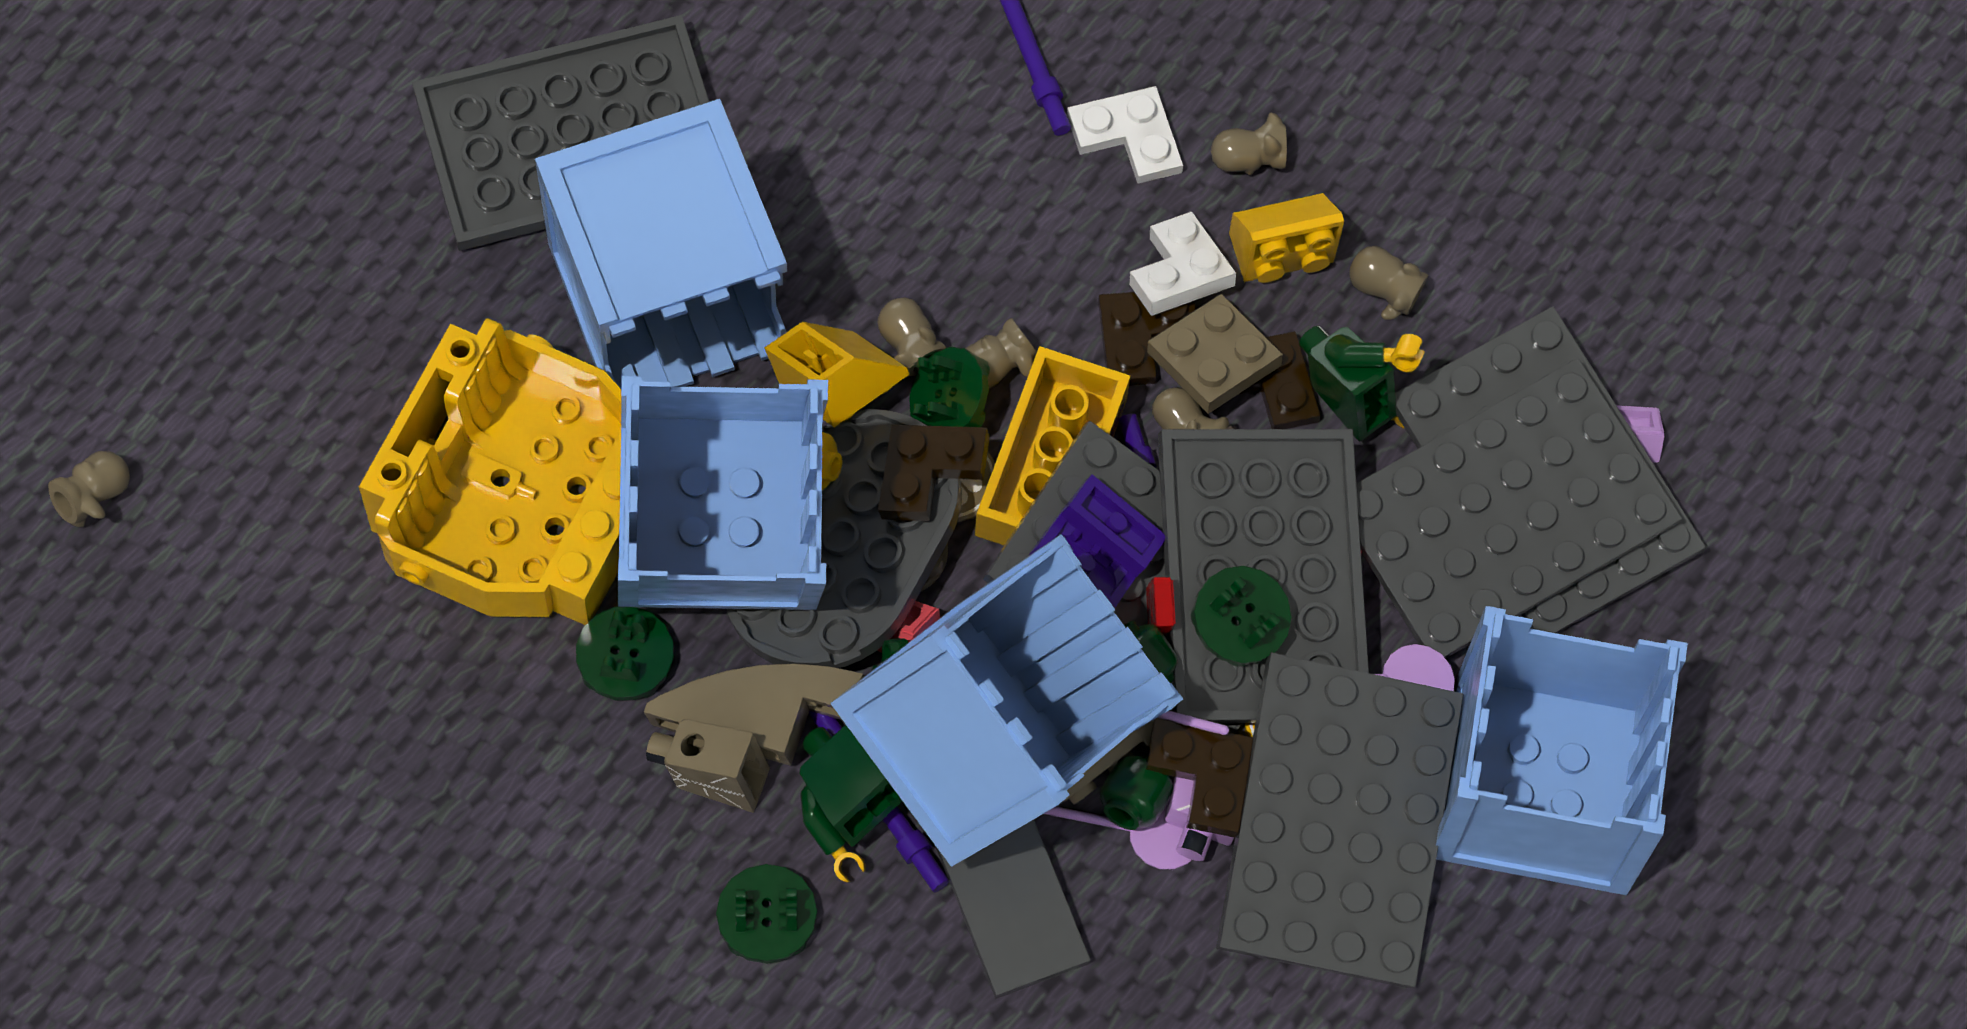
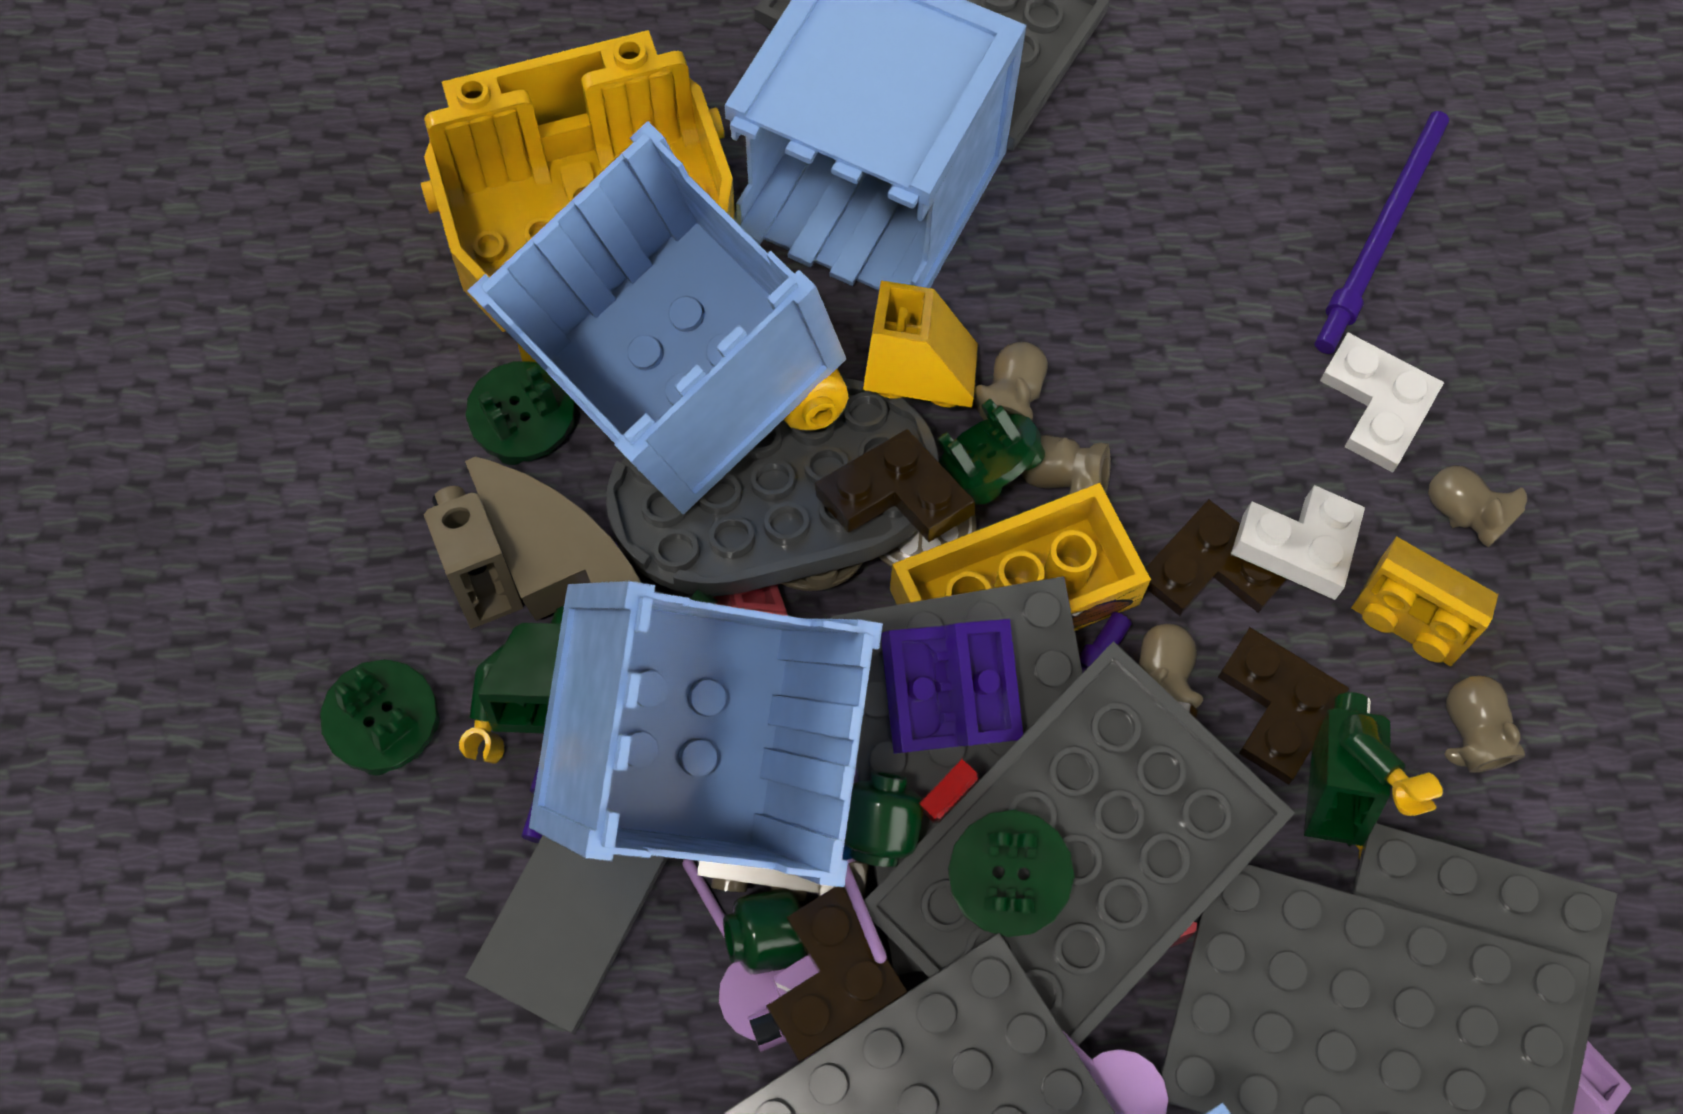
camera: 50 degrees right, 0 degrees up
dark tan plate [1147,294,1283,414] -> none

